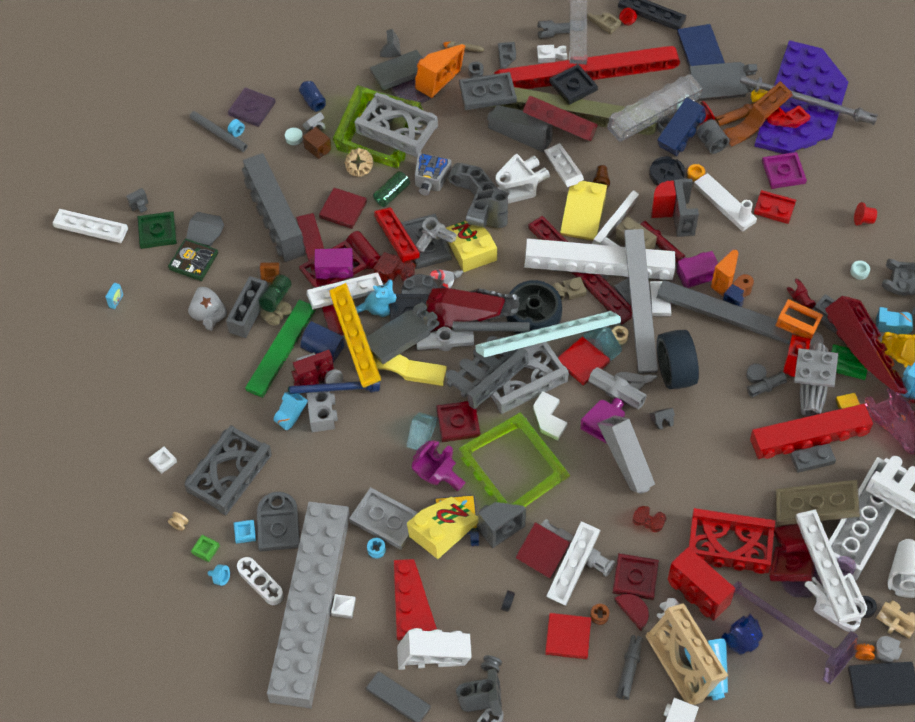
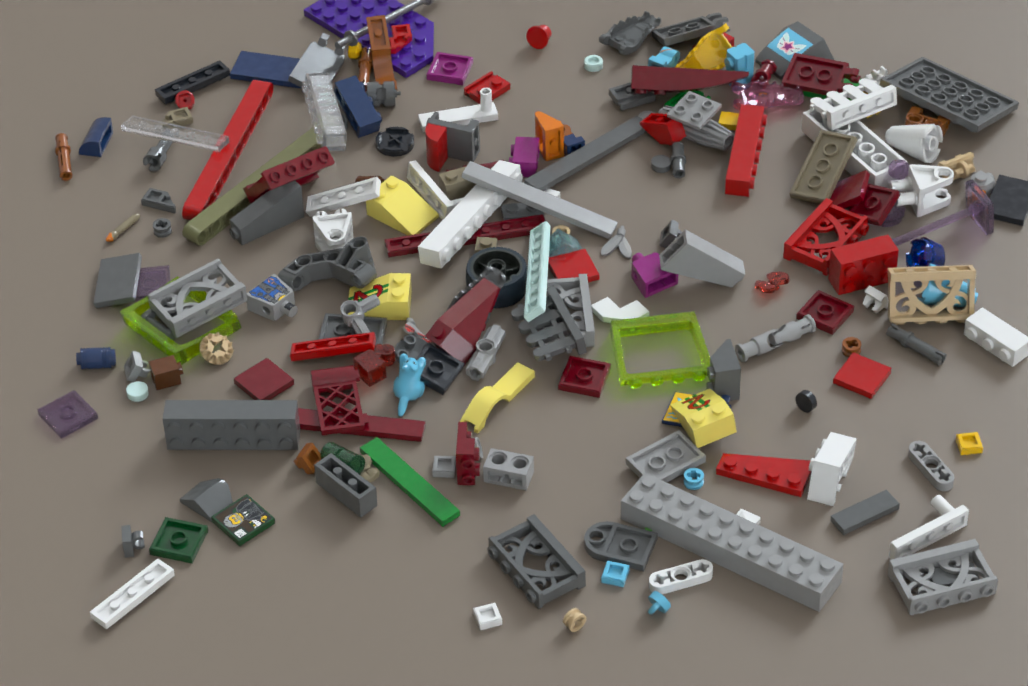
camera: 65 degrees left, 15 degrees down
medium azure tile [105,283,123,309] -> none
light grey piece [188,287,227,331] -> none
dark grey piece [190,111,248,152] -> none
bright green tile [191,535,220,562] -> none
medium azure bush [227,119,245,137] -> none
medium azure leg [274,392,308,430] -> none
dark blue piece [288,381,380,394] -> none
dark blue brick [301,321,345,363] -> none
white plate [307,272,383,309] -> none
magenta brick [315,248,353,279] -> none
yellow tile [329,283,381,388] -> none
dark grey tile [366,302,440,364] -> none
clear green pin [373,171,410,207] -> none
dark grey tile [380,29,401,58] -> none
clear light blue slope [407,412,438,450] -> none
magenta piece [412,440,466,492] -> none
orange slope [415,44,465,98] -> none
dark grey piece [453,321,530,332] -> none
dark grey tile [456,668,502,716] -> none
dark grey tile [459,72,517,110] -> none
dark grey bush [481,655,502,673] -> none
dark red tile [515,522,571,579] -> none
white plate [537,45,567,63] -> none
white piece [546,521,600,606] -> none
black tile [549,64,598,105] -> none
light grey piece [588,367,647,410] -> none
dark red tile [614,594,649,631] -> none
black wheel [657,330,699,389] -> none
light orange tile [687,164,705,182] -> none
orange tile [775,299,823,340] -> none
dark red piece [787,278,816,309] -> none
dark grey piece [791,444,836,473] -> none
white tile [795,509,860,624] -> none

